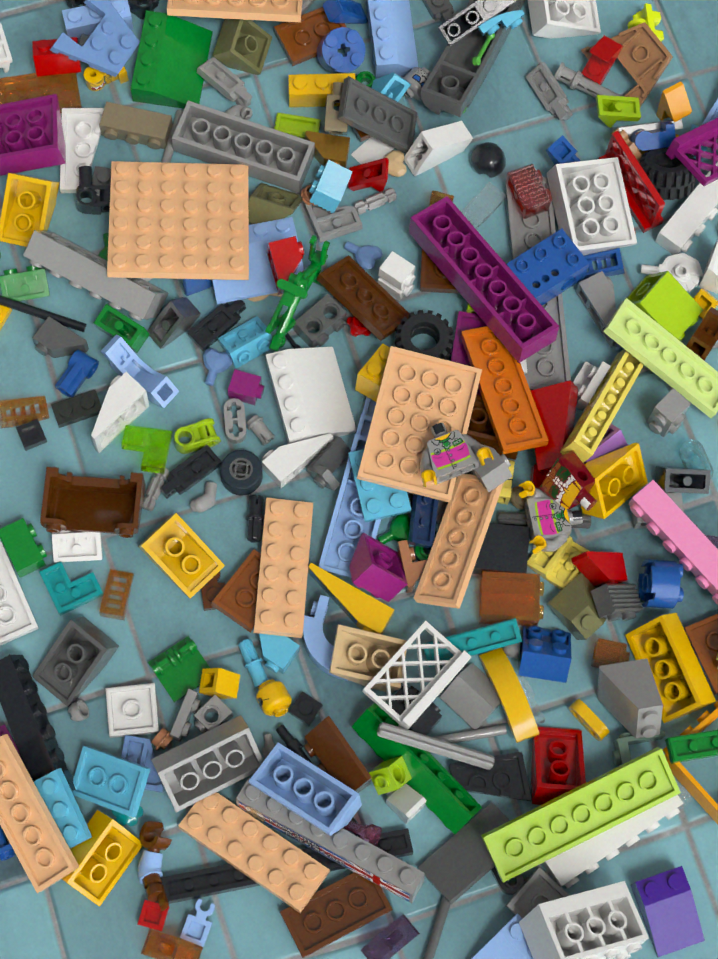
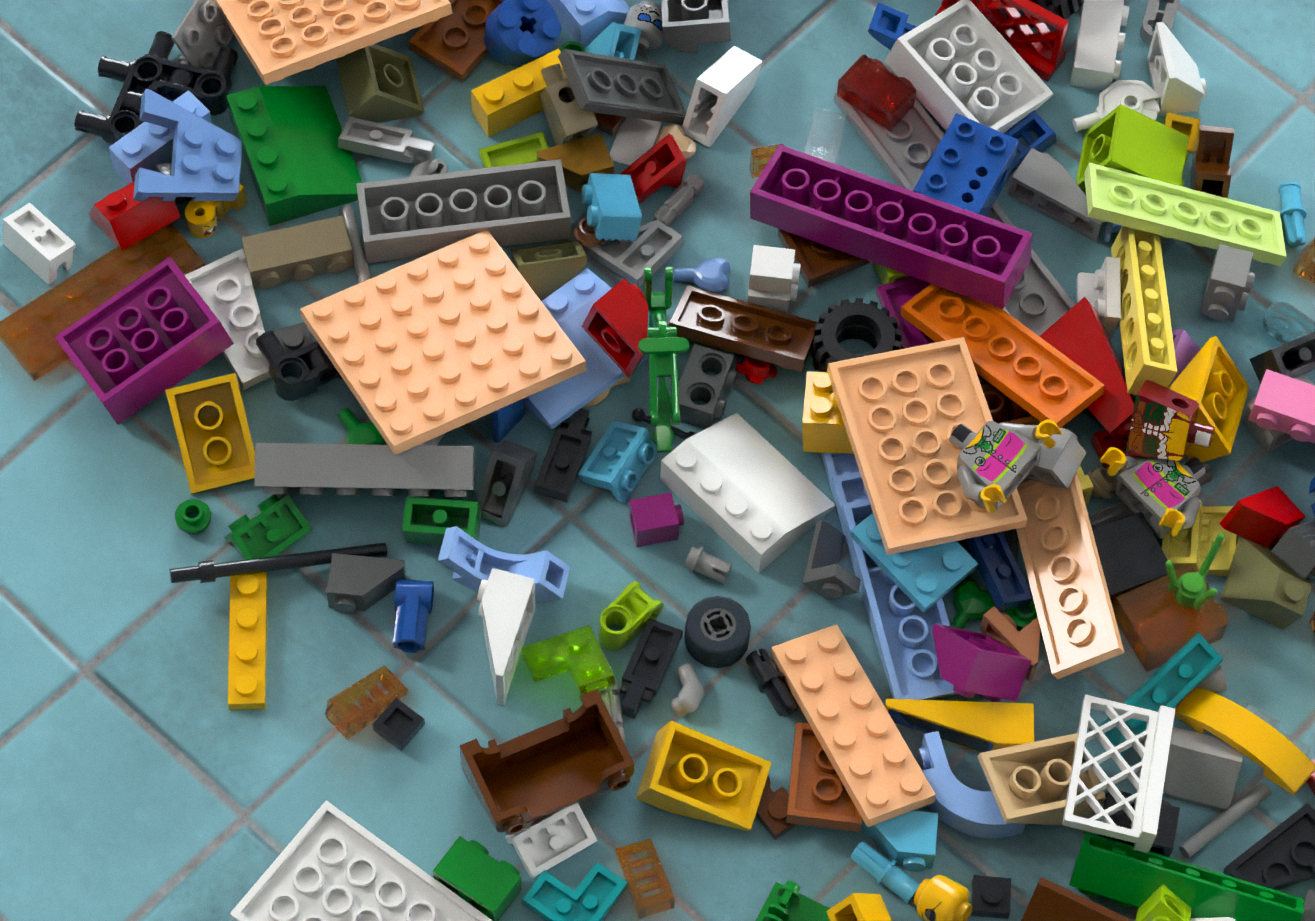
camera: 25 degrees left, 10 degrees down
pearl dark grey plate [51,390,102,428] -> none
medium blue rock [203,348,232,386] -> none
light grey beam [224,398,247,444] -> none
white slope [262,433,333,488] -> none
light grey axle [377,722,495,770] -> none
black hair [471,142,506,178] -> none
blue slope [518,626,572,683] -> none
none -> bright green plant [1165,533,1225,610]

